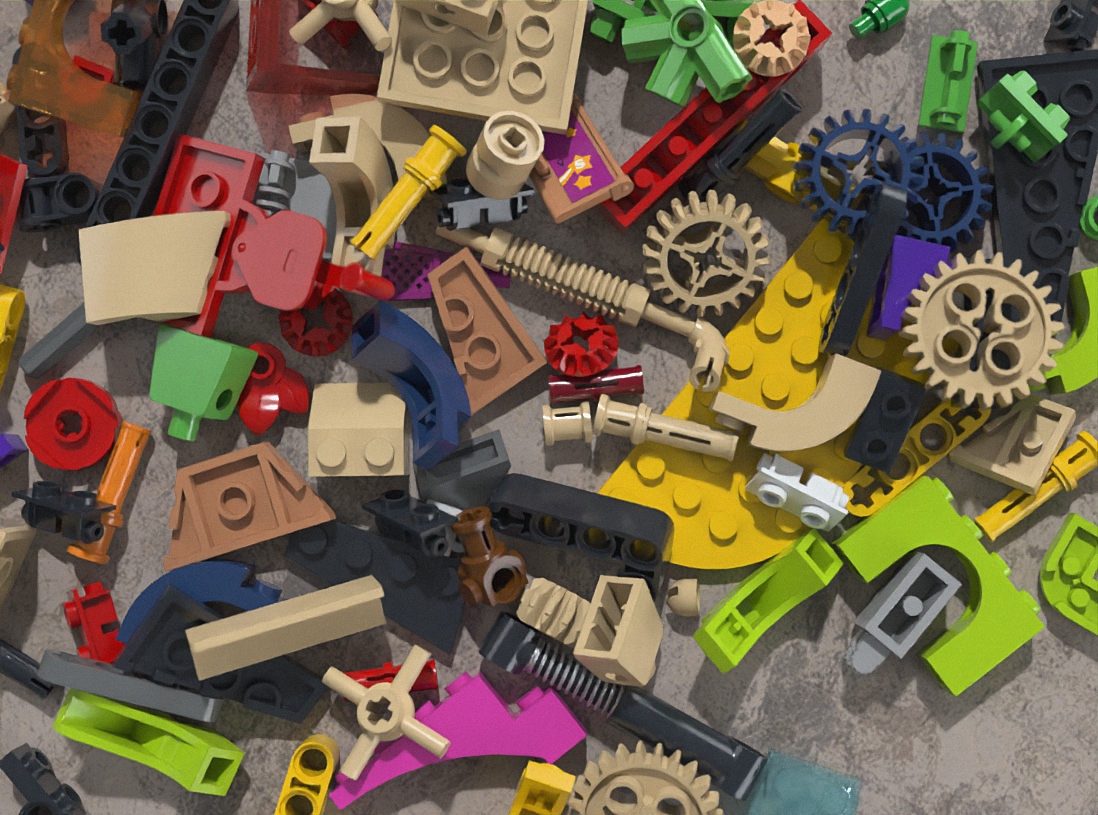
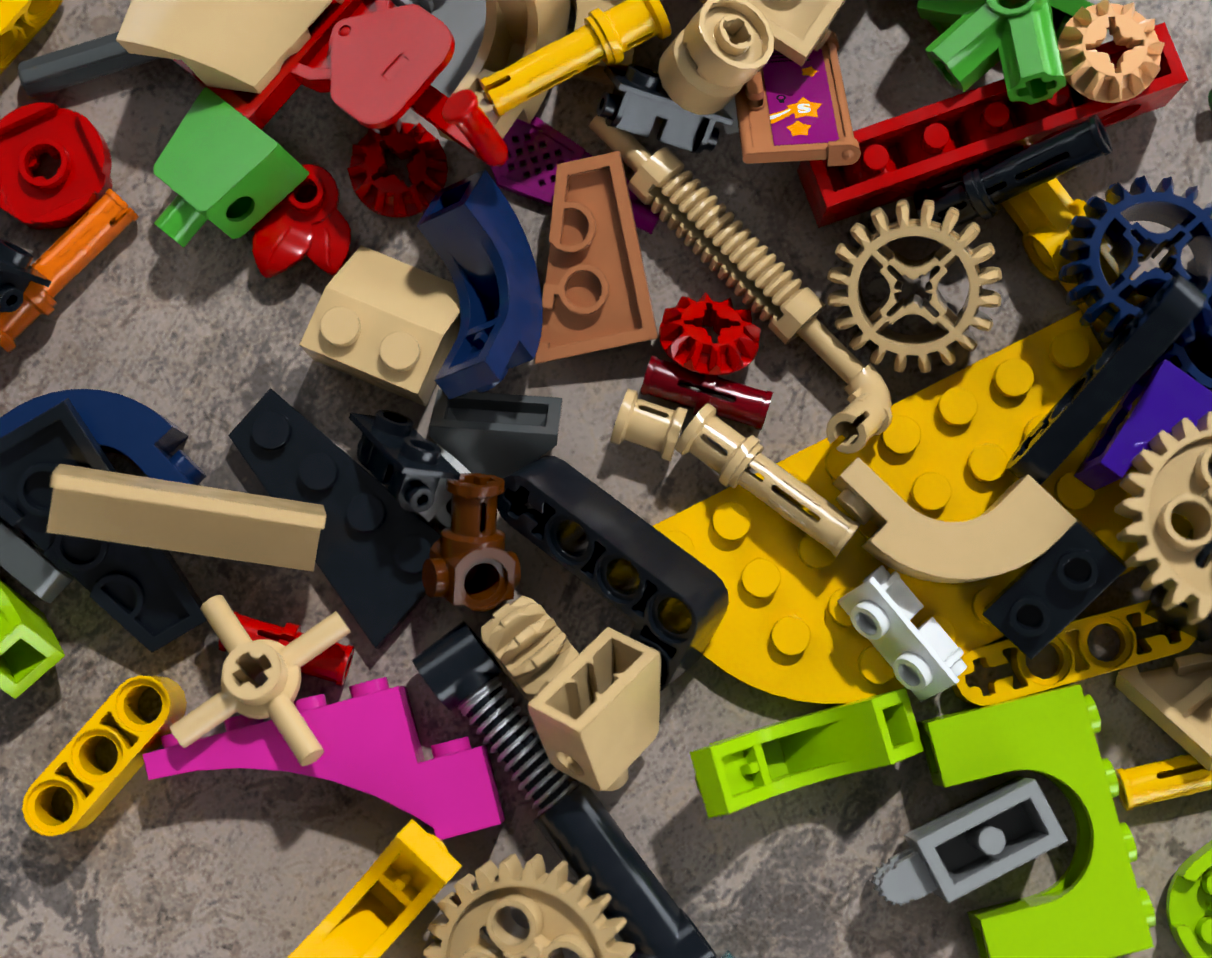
camera: 30 degrees right, 5 degrees down
nougat wing [163,442,336,572] -> none
tan hinge [667,579,700,617] -> none

